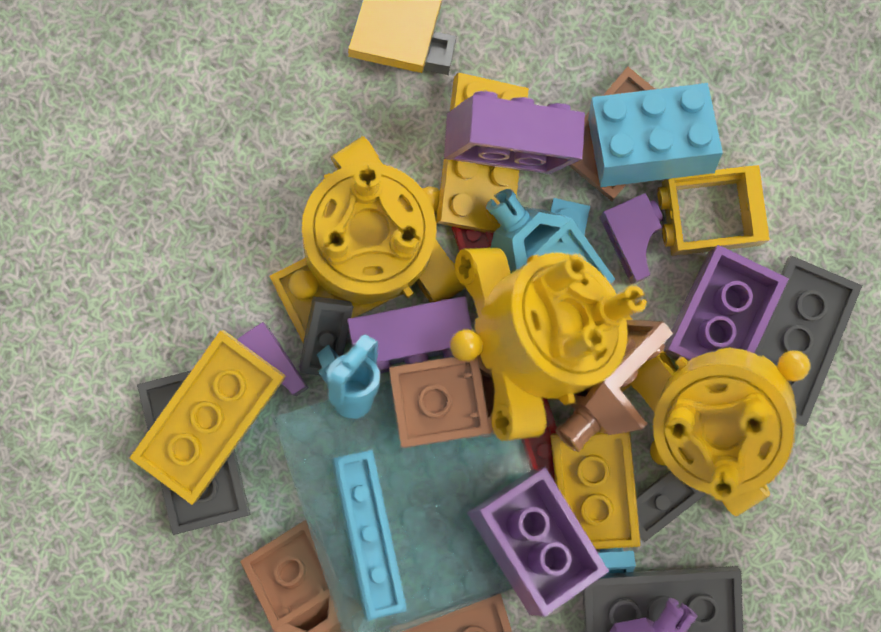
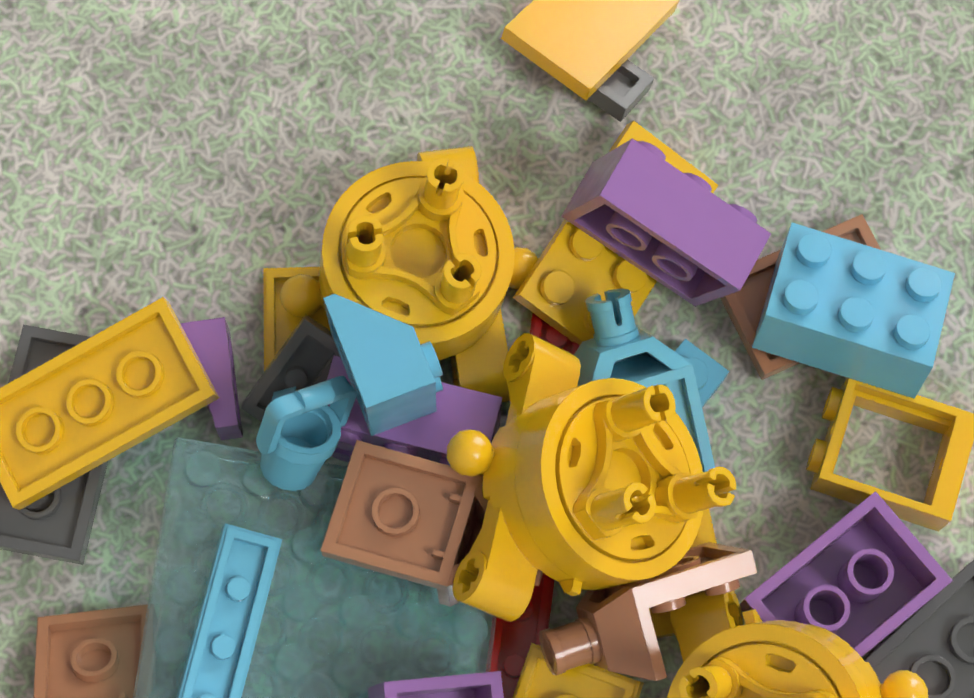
camera: 25 degrees right, 10 degrees down
medium lavender arch [600,193,663,285] -> none
none -> medium azure slope [323,294,443,436]

